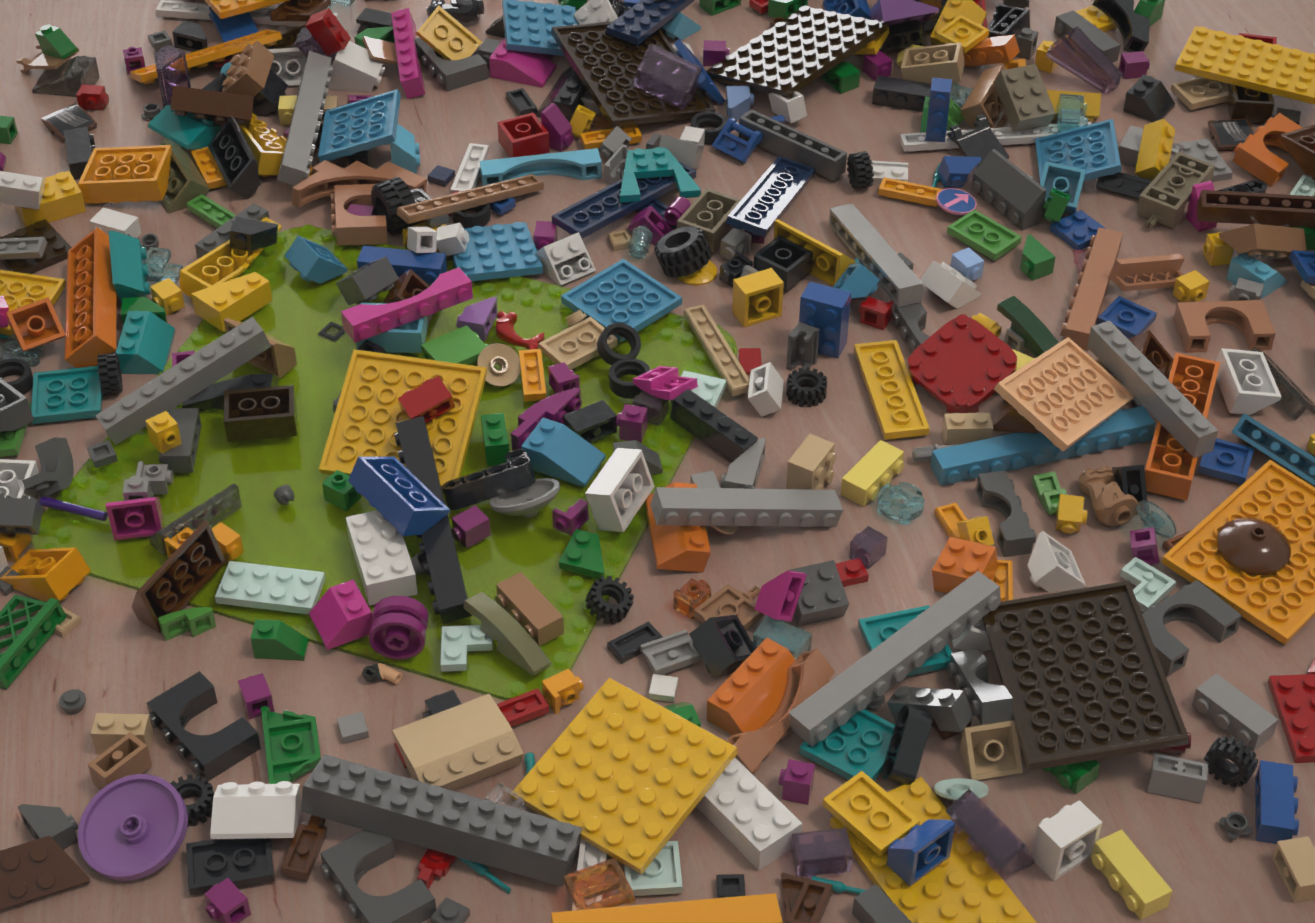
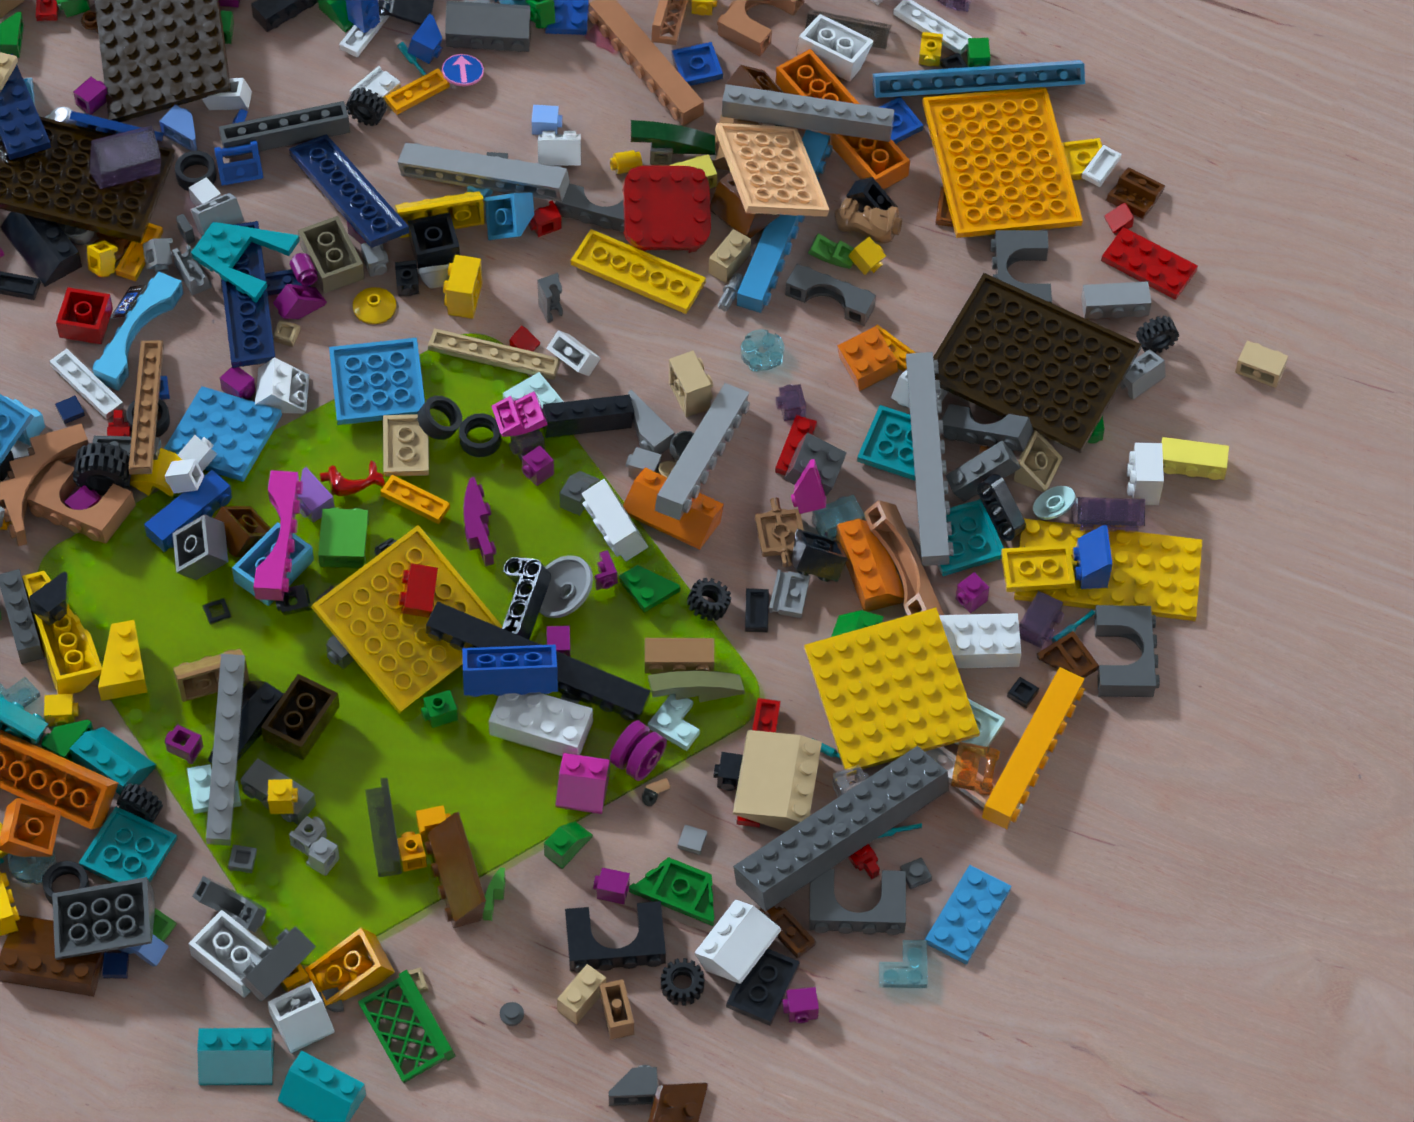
camera: 55 degrees left, 15 degrees up
dark purple bar [39,496,108,521] -> none
medium lavender dish [78,774,188,881] -> none
dark pink slope [106,497,163,540] -> none
light aqua plate [215,561,326,615] -> none
dark grey hinge [273,485,295,505] -> none
dark azure slope [285,236,348,284] -> none
tan dish [477,343,521,387] -> none
green brick [481,413,509,467] -> none
dark azure slope [521,418,605,487] -> none
magenta slope [541,103,573,152] -> none
light orange brick [542,668,584,714] -> none
magenta brick [548,362,580,394] -> none
black brick [563,400,617,443] -> none
tan plate [565,310,587,327] -> none
clear light blue brick [628,226,653,259] -> none
white tile [649,674,678,703] -> none
black tyre [654,226,712,278] -> none
clear orange brick [673,578,711,620] -> none
black tyre [786,367,827,407] -> none
blue brick [799,282,851,358] -> none
light yellow brick [841,440,905,507] -> none
light orange tile [934,502,968,539] -> none
bright green plate [947,209,1022,261] -> none
yellow brick [957,516,994,546] -> none
green slope [1020,234,1055,281] -> none
white slope [1028,531,1086,592] -> none
light aqua plate [1120,557,1176,612] -> none
magenta brick [1130,527,1160,565] -> none
clear light blue dish [1136,500,1176,538] -> none
reddish brown dish [1217,517,1291,575] -> none
dark grey plate [1219,812,1252,840] -> none
blue brick [1255,760,1299,844] -> none

